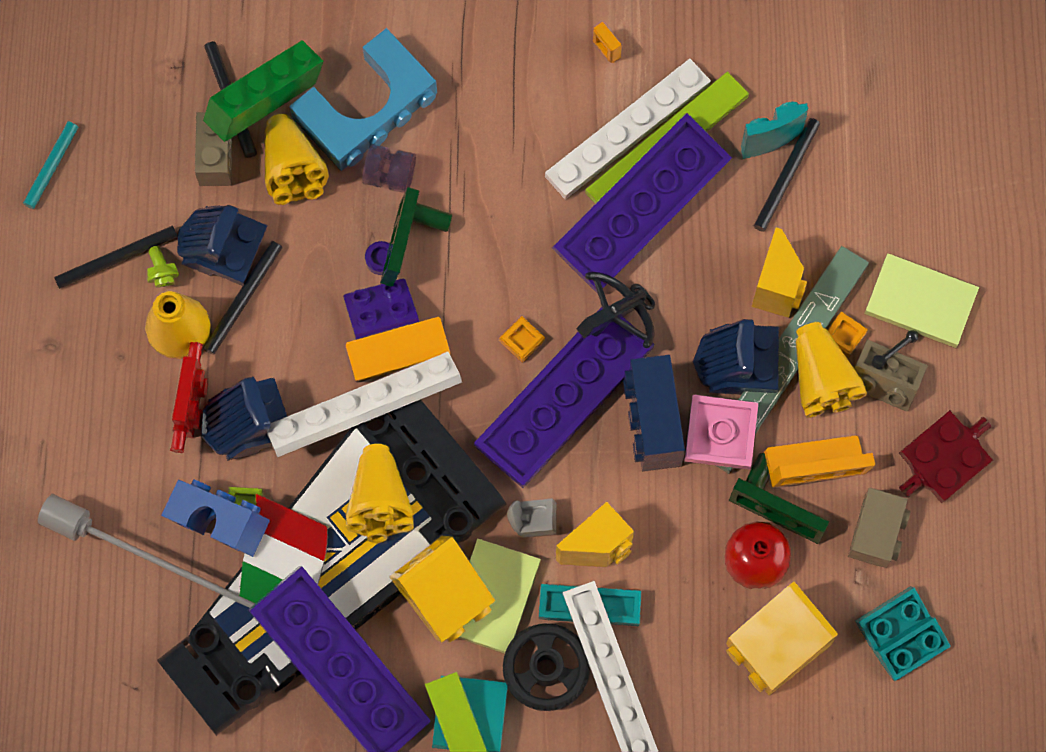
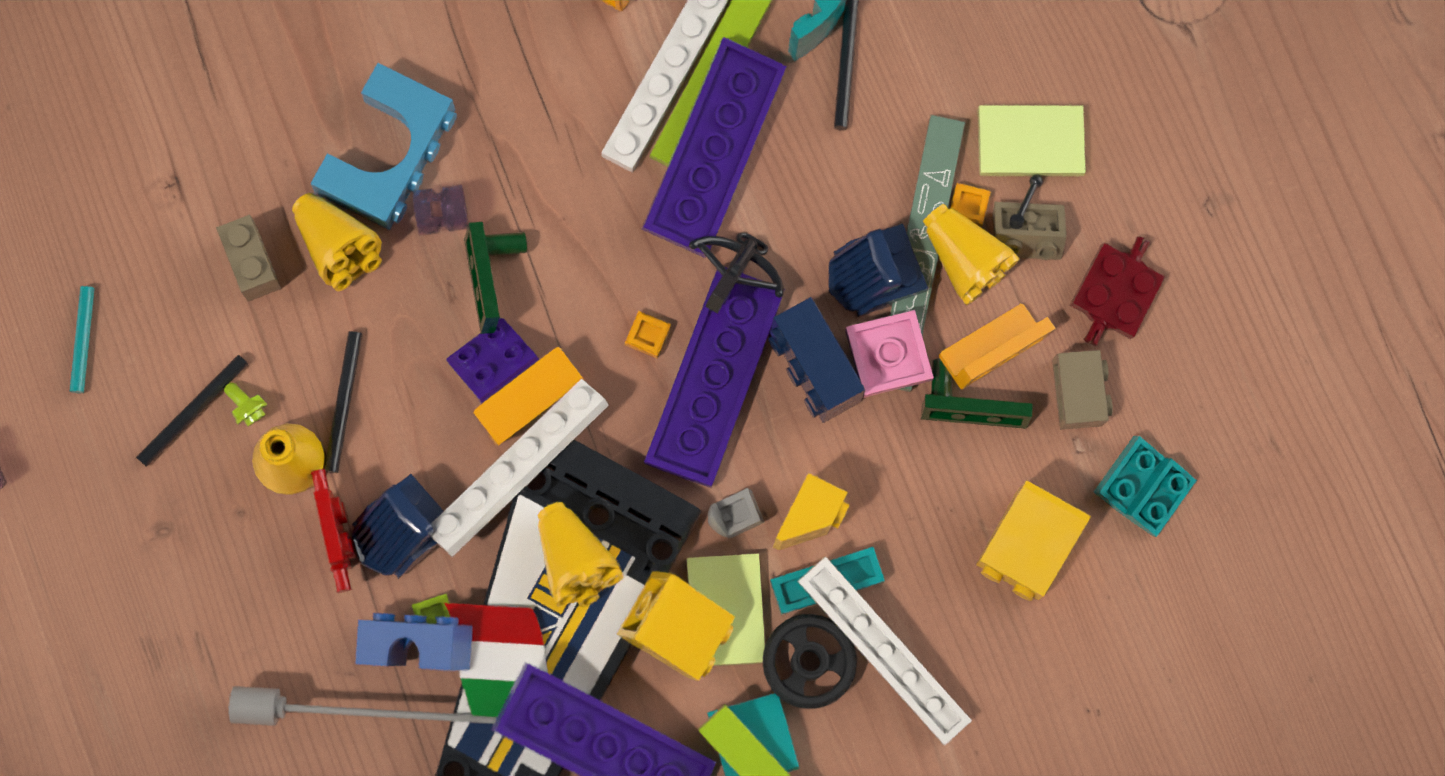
camera: 30 degrees left, 5 degrees up
dark blue piece [177,205,268,286] -> none
green brick [203,40,324,142] -> none
black bar [204,41,257,158] -> none
dark purple tile [365,241,390,275] -> none
red cylinder [724,521,791,589] -> none
yellow slope [752,227,807,318] -> none

